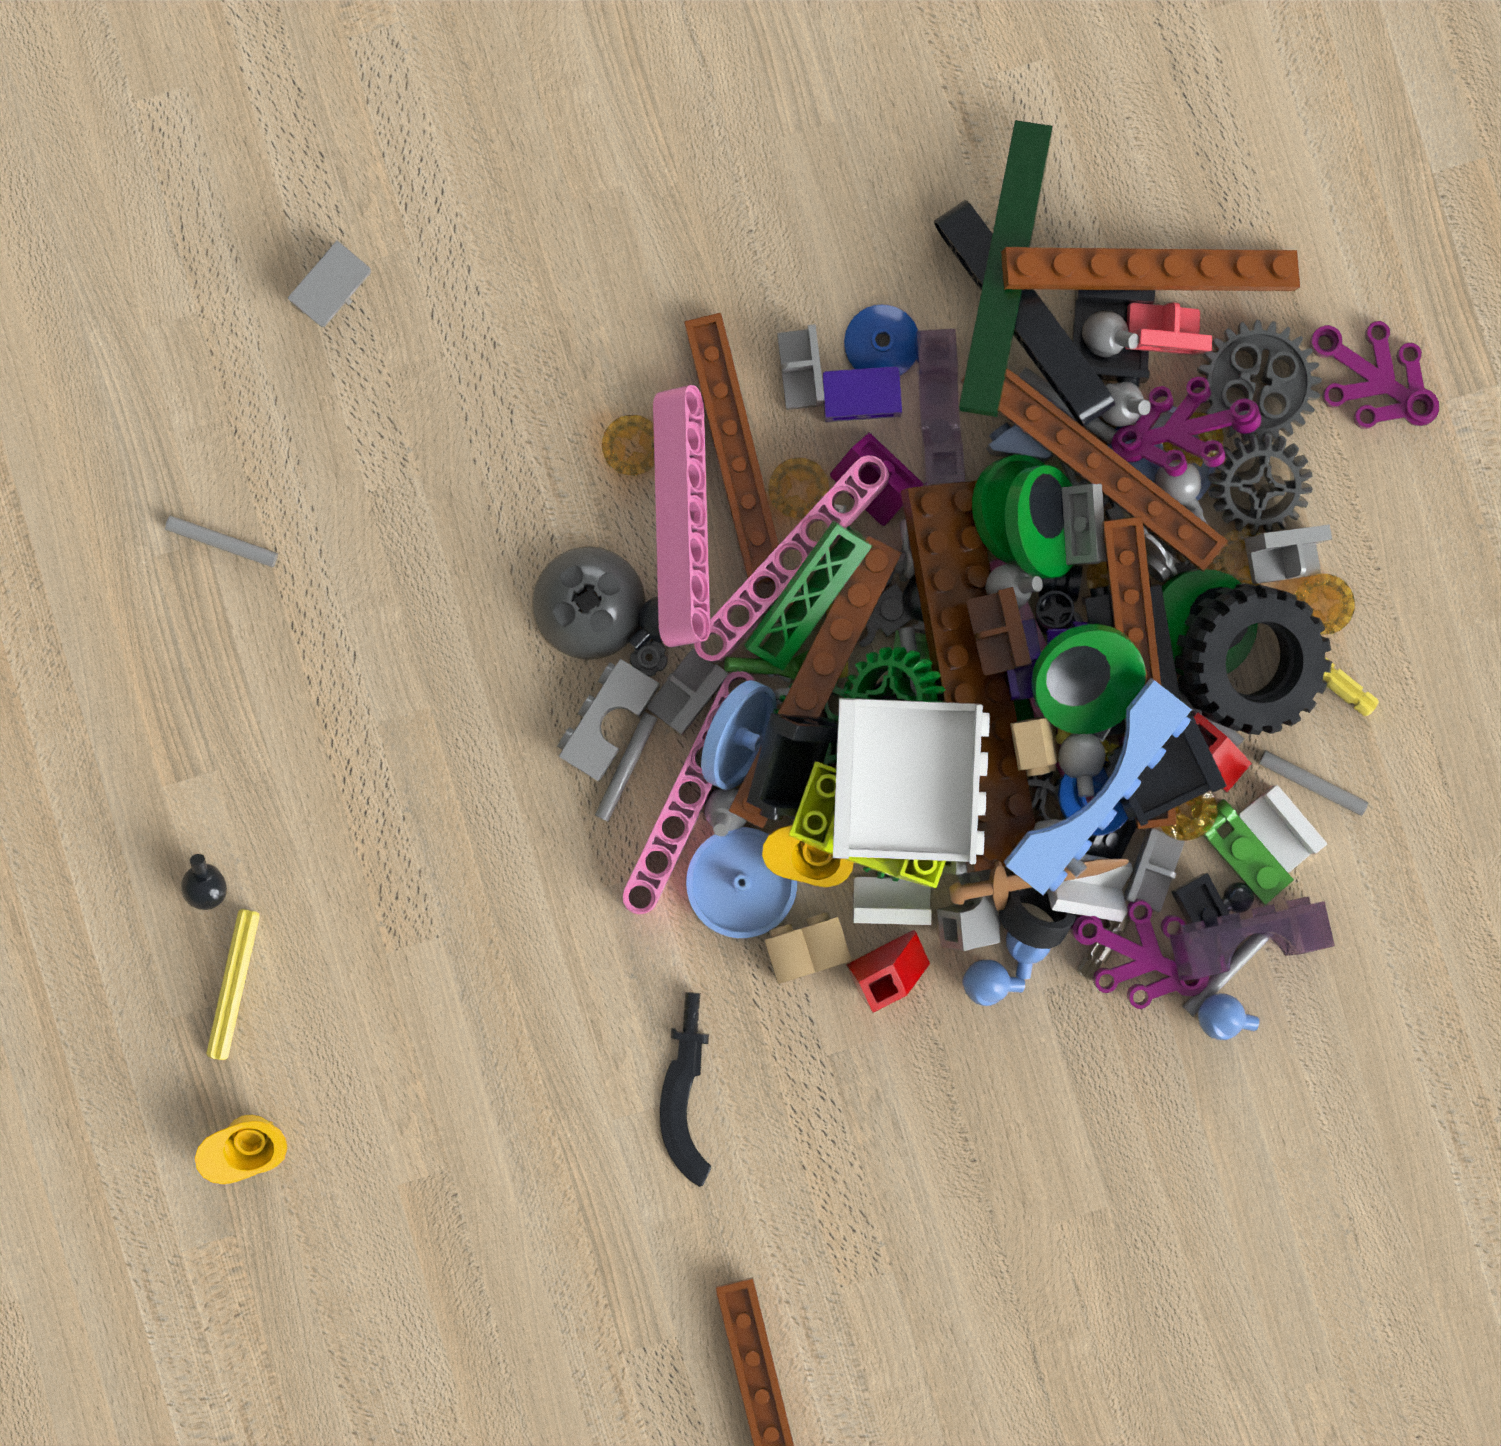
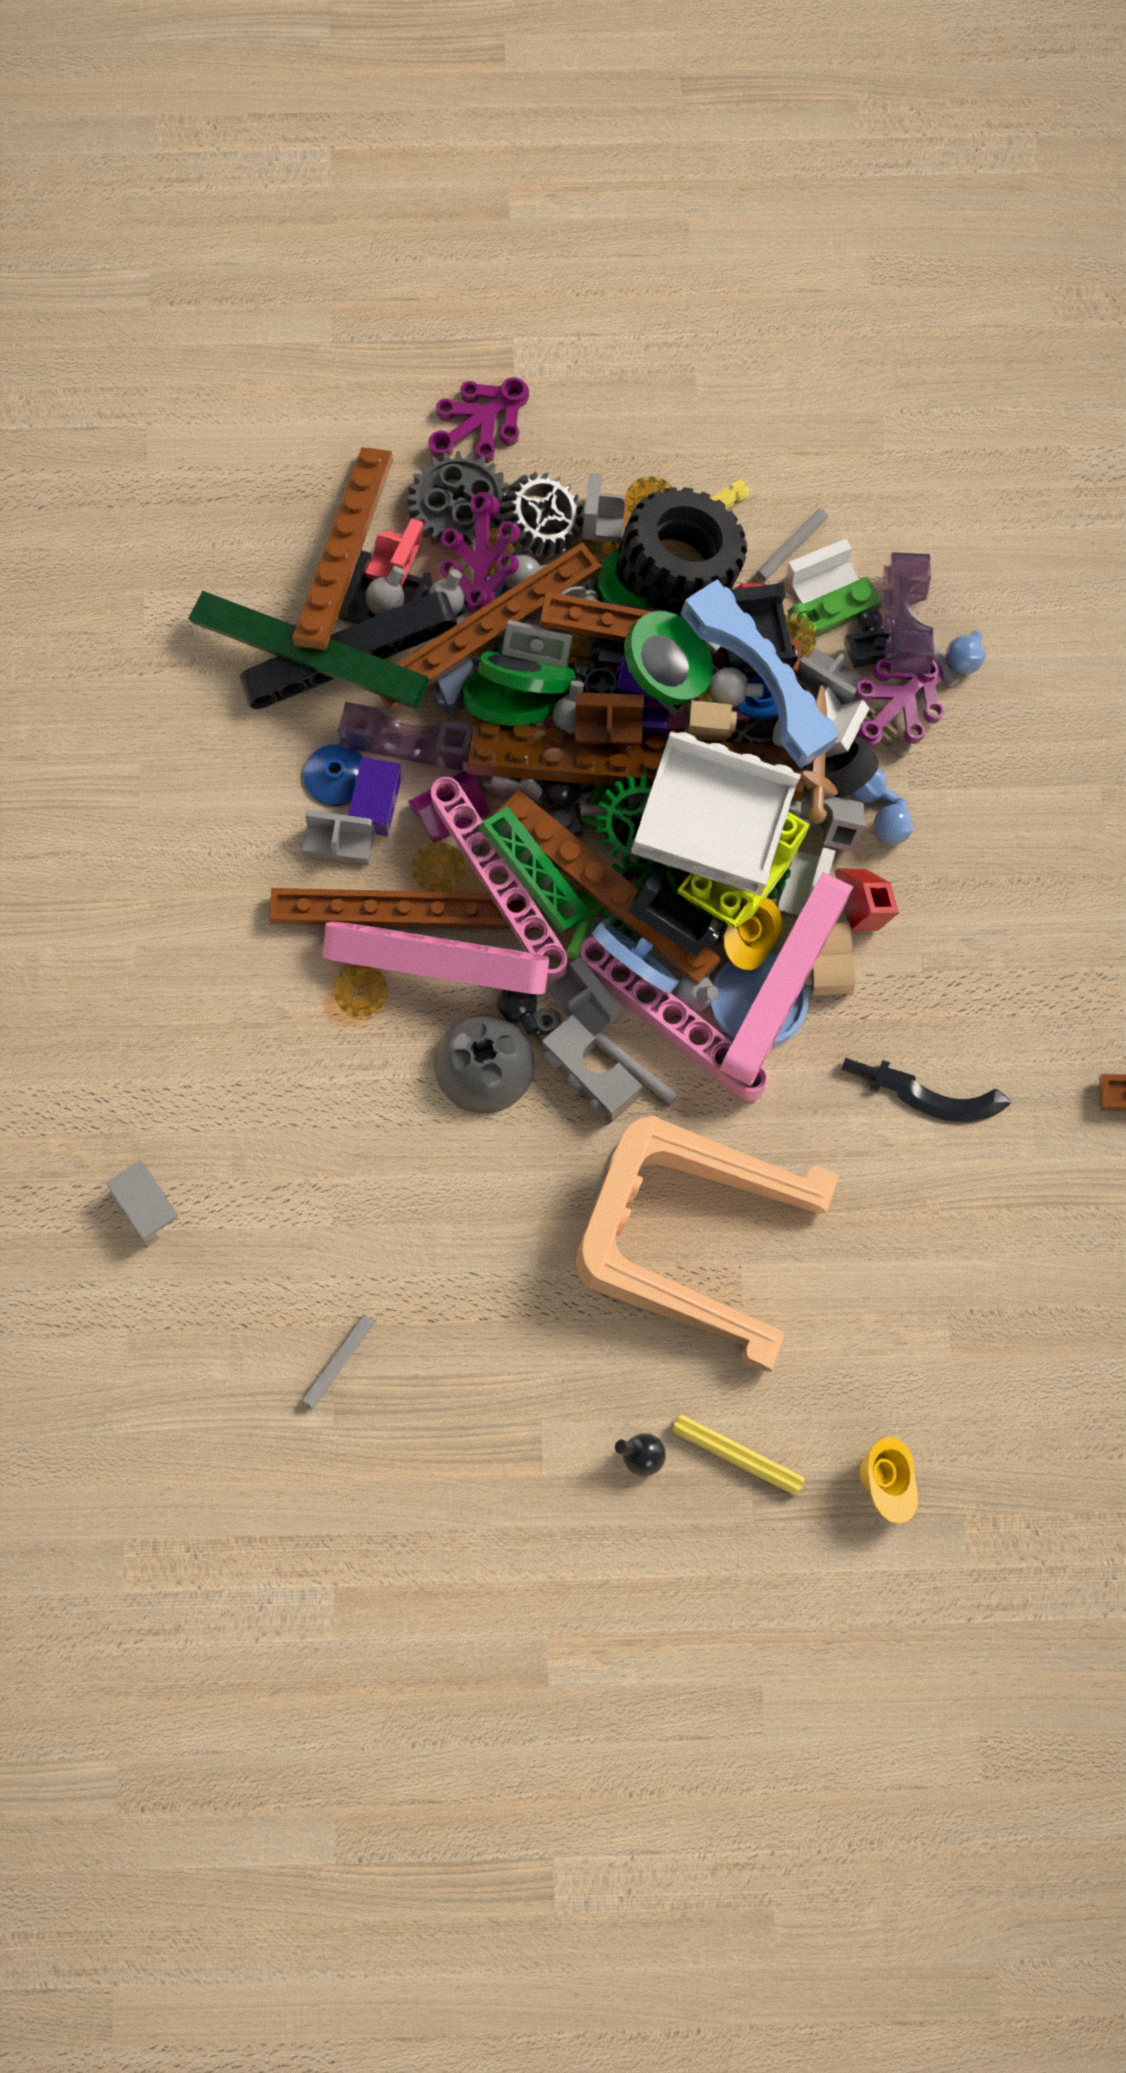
camera: 80 degrees left, 15 degrees down
none -> light nougat piece [575,1115,839,1372]
none -> bright pink beam [720,872,854,1086]

